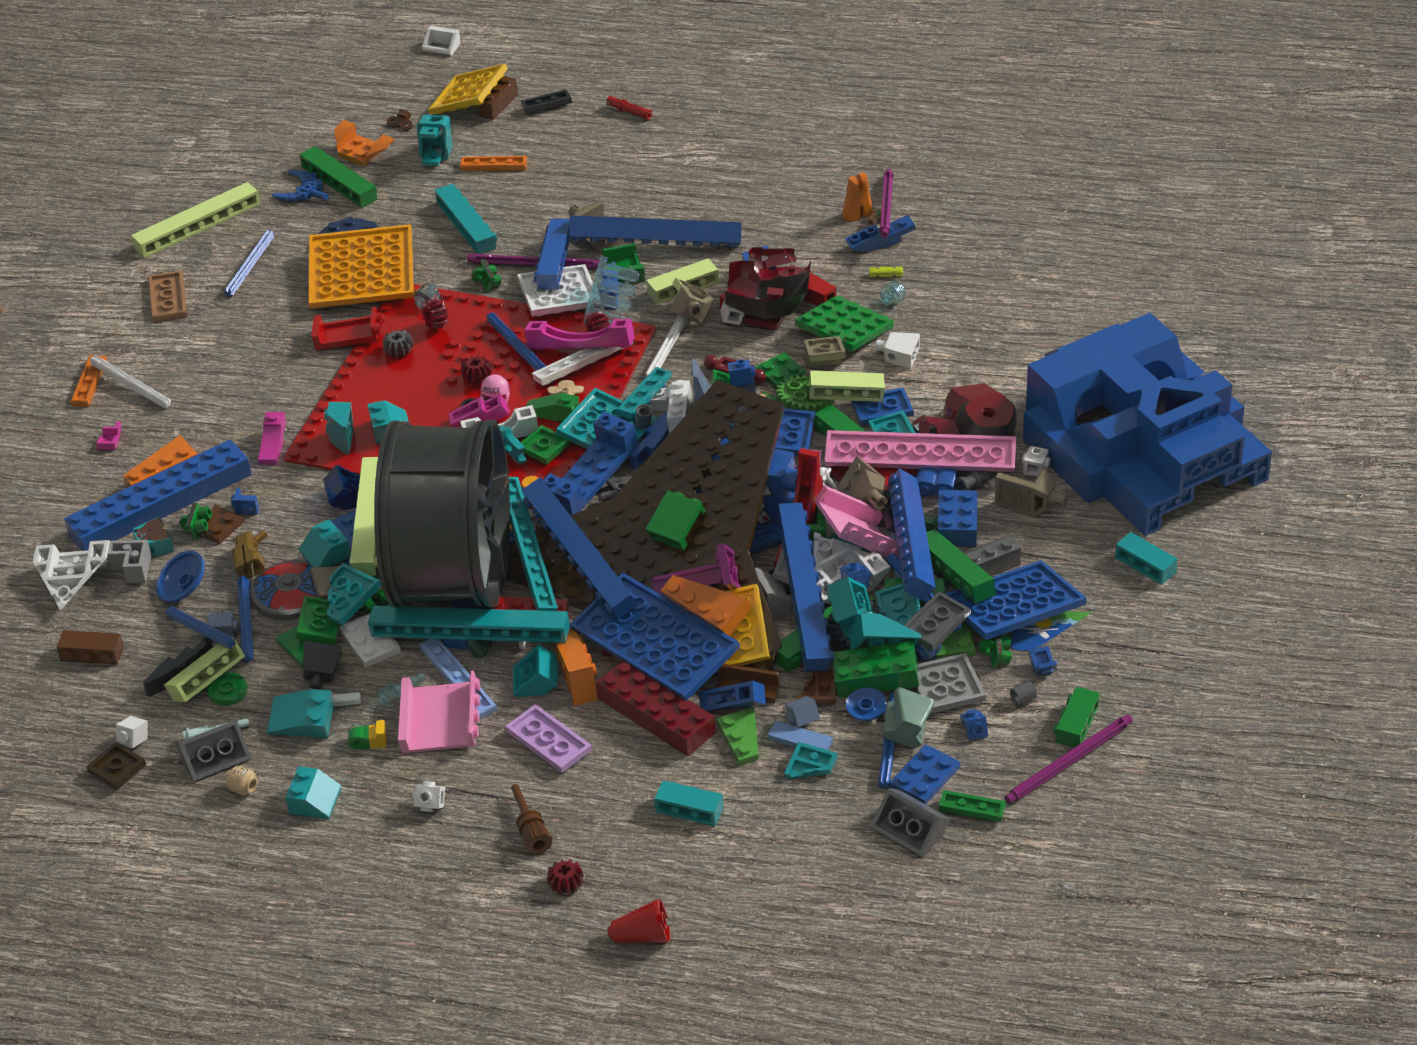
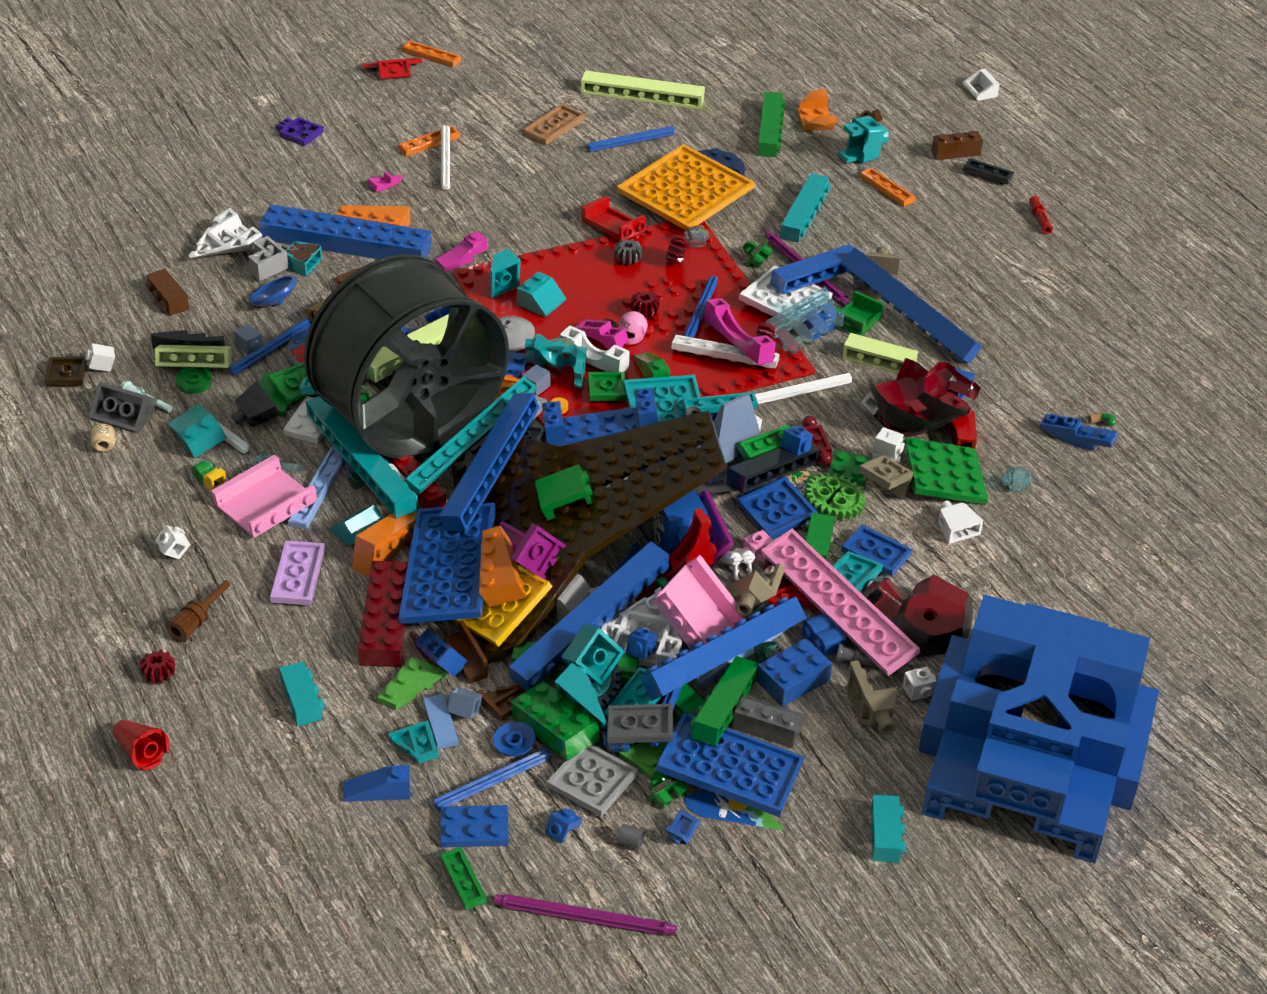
camera: 45 degrees right, 0 degrees up
blue axle [165,606,236,649] -> none
green hips [179,502,212,540] -> none
blue bar [272,170,329,201] -> none
teal slope [285,766,341,819] -> none
yellow plate [428,63,508,115] -> none
tan plate [548,380,584,395] -> none
dark tan plate [669,277,713,325] -> none
yellowish green brick [809,371,885,402] -> none
orange piece [842,172,873,222] -> none
neon yellow axle [869,266,903,278] -> none
flat silver slope [870,788,950,857] -> none
magenta piece [879,169,893,238] -> none
sand green piece [882,687,934,748] -> none
green brick [1053,686,1100,748] -> none
none -> blue slope [344,765,410,802]
none -> white piece [872,427,905,464]

